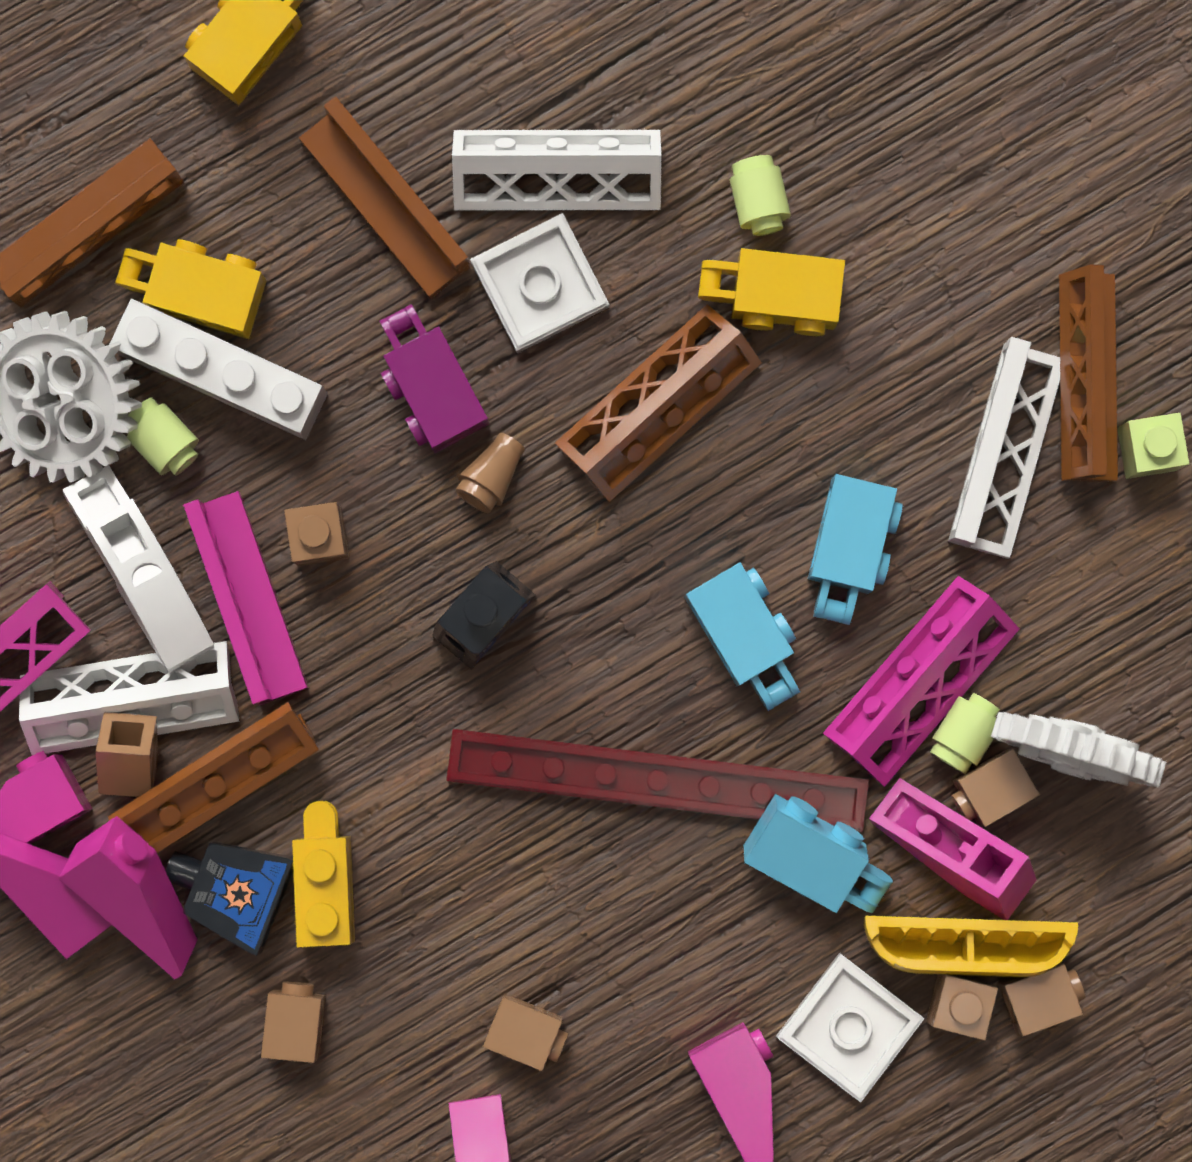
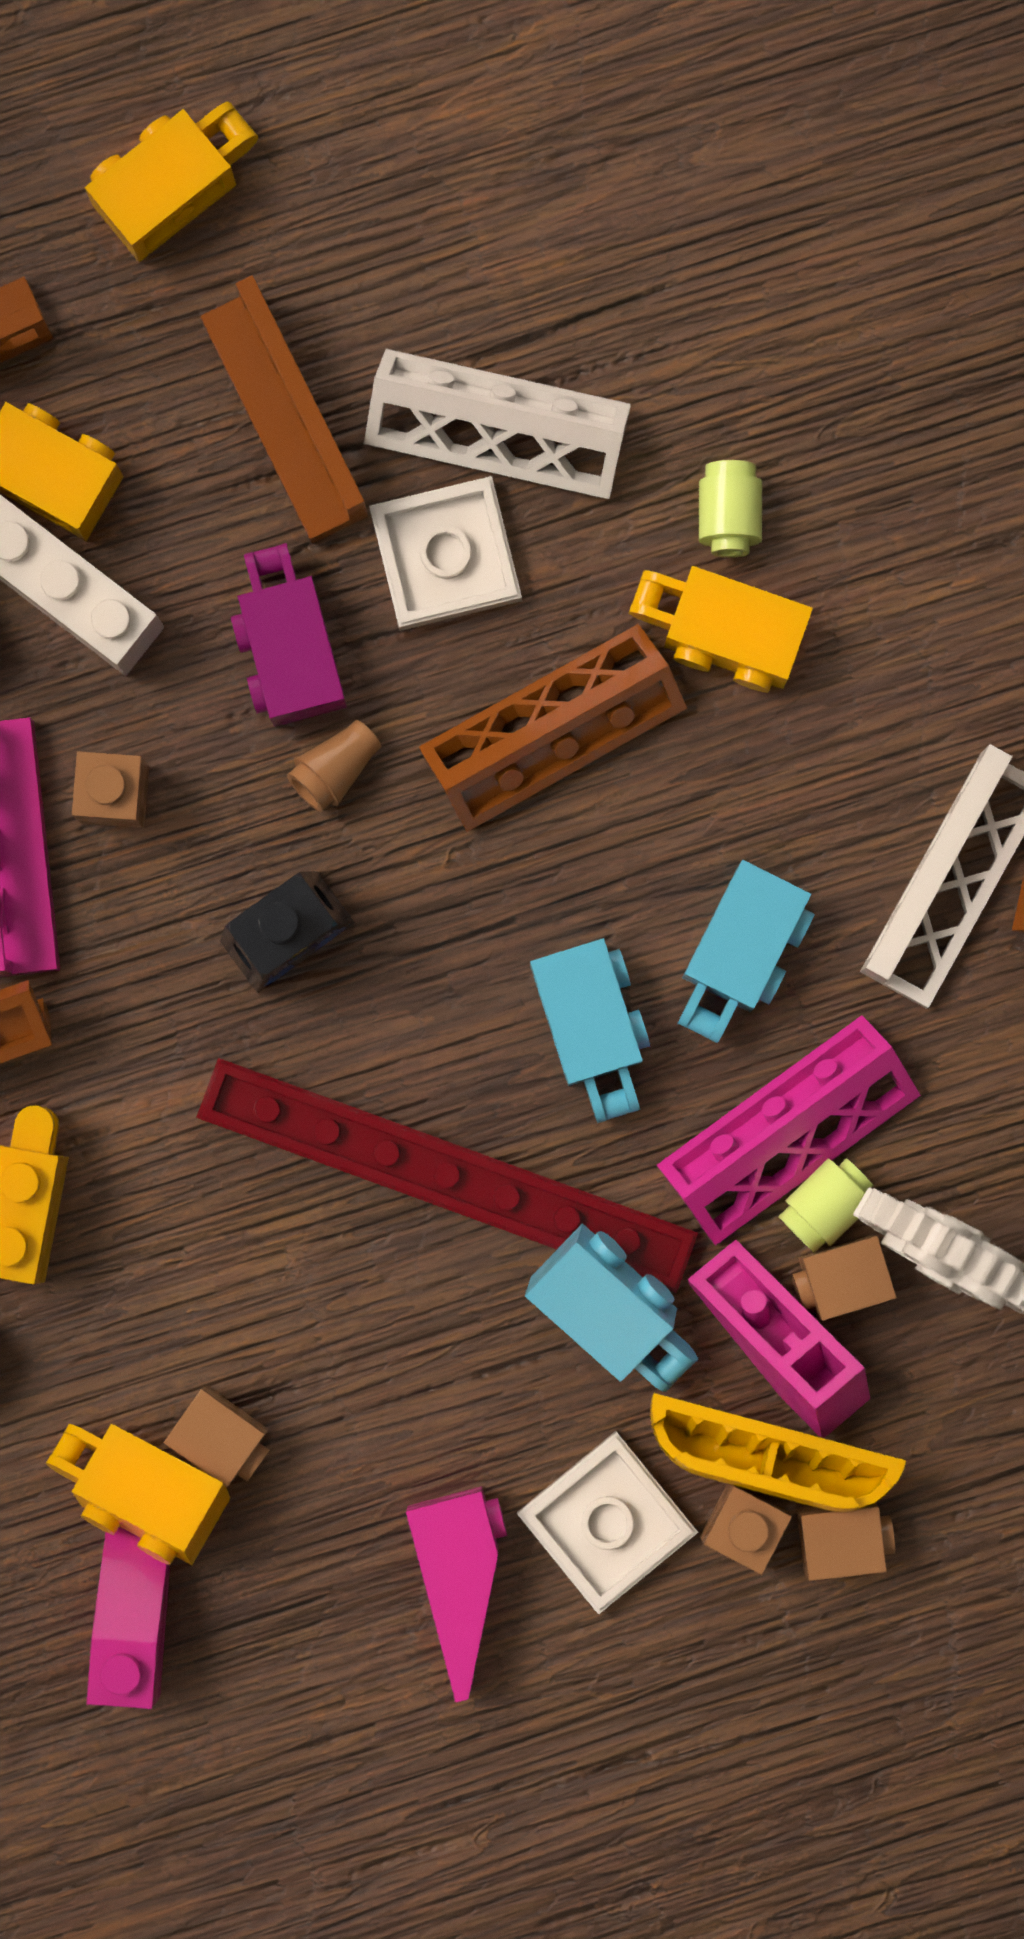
camera: 20 degrees right, 0 degrees up
none -> yellow brick [46,1424,231,1565]

